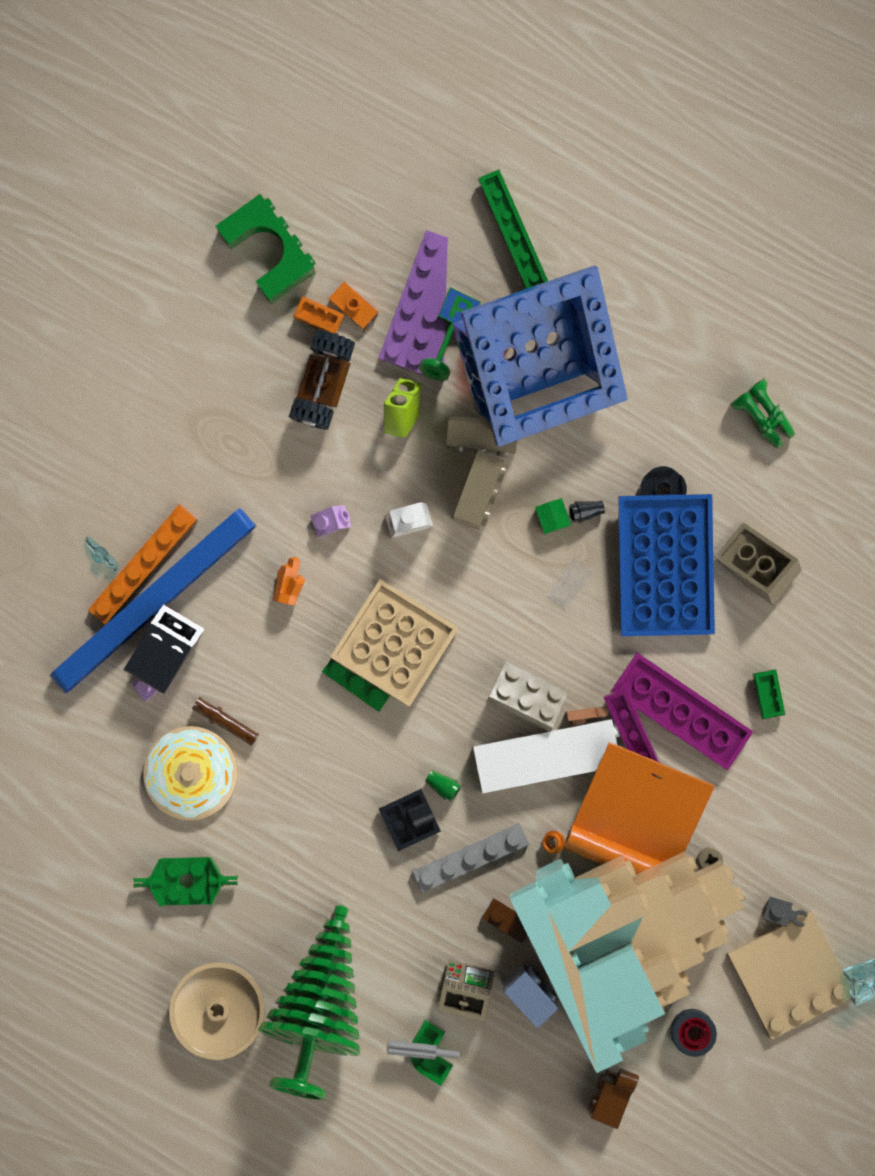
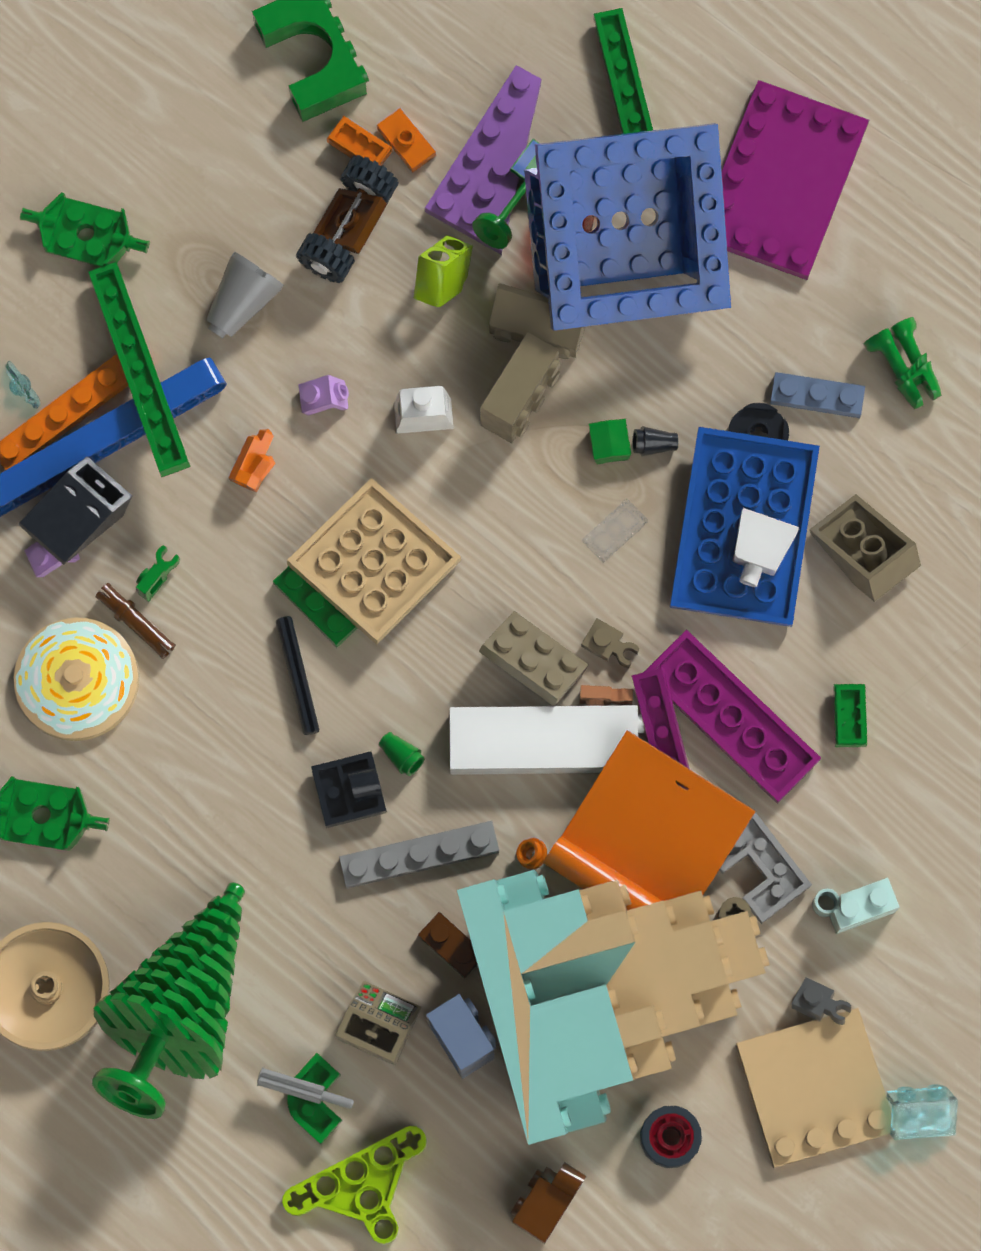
camera: 10 degrees right, 10 degrees down
none -> green plate [20,192,150,267]
none -> green plate [88,262,191,477]
none -> green plate [136,545,180,602]
none -> light grey cone [206,252,284,338]
none -> black axle [276,616,320,735]
none -> lime beam [282,1126,427,1244]
none -> dark tan plate [581,618,639,668]
none -> light grey plate [719,812,812,924]
none -> magenta plate [722,80,869,280]
none -> white torso [733,508,799,587]
none -> sand blue plate [770,372,865,418]
none -> light aqua hinge [812,878,900,934]

